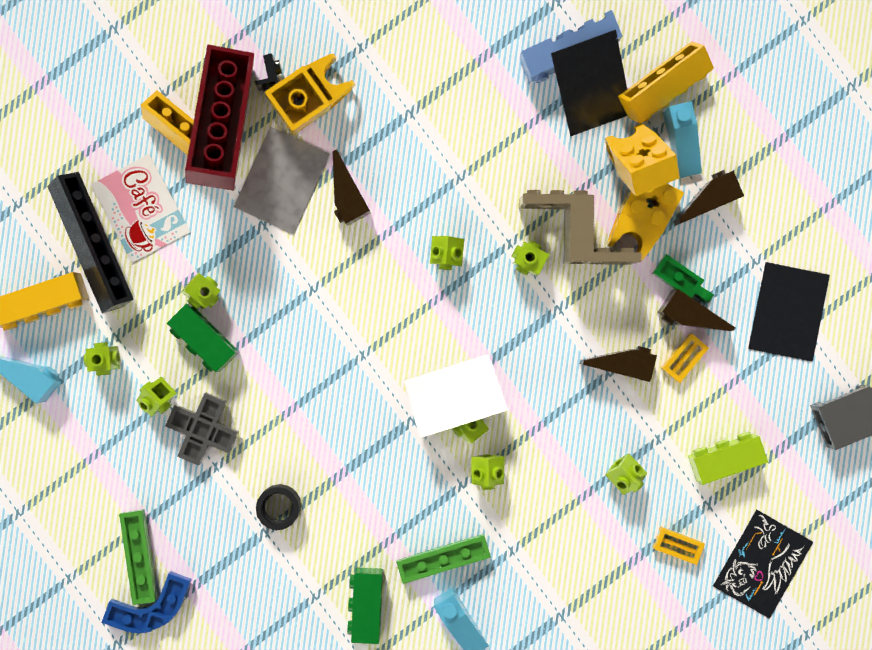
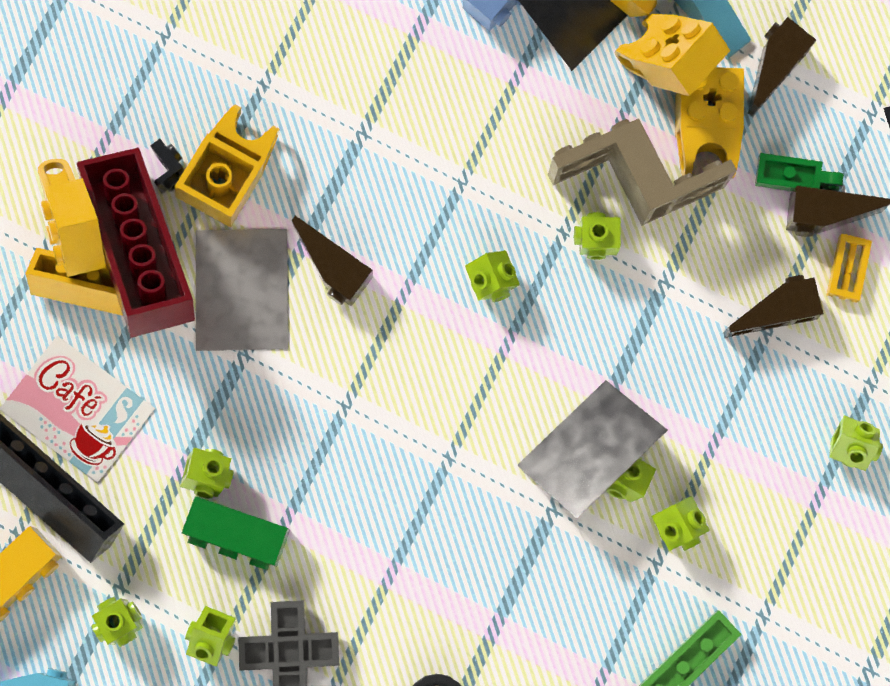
camera: 30 degrees left, 10 degrees down
none -> yellow brick [38,159,106,277]

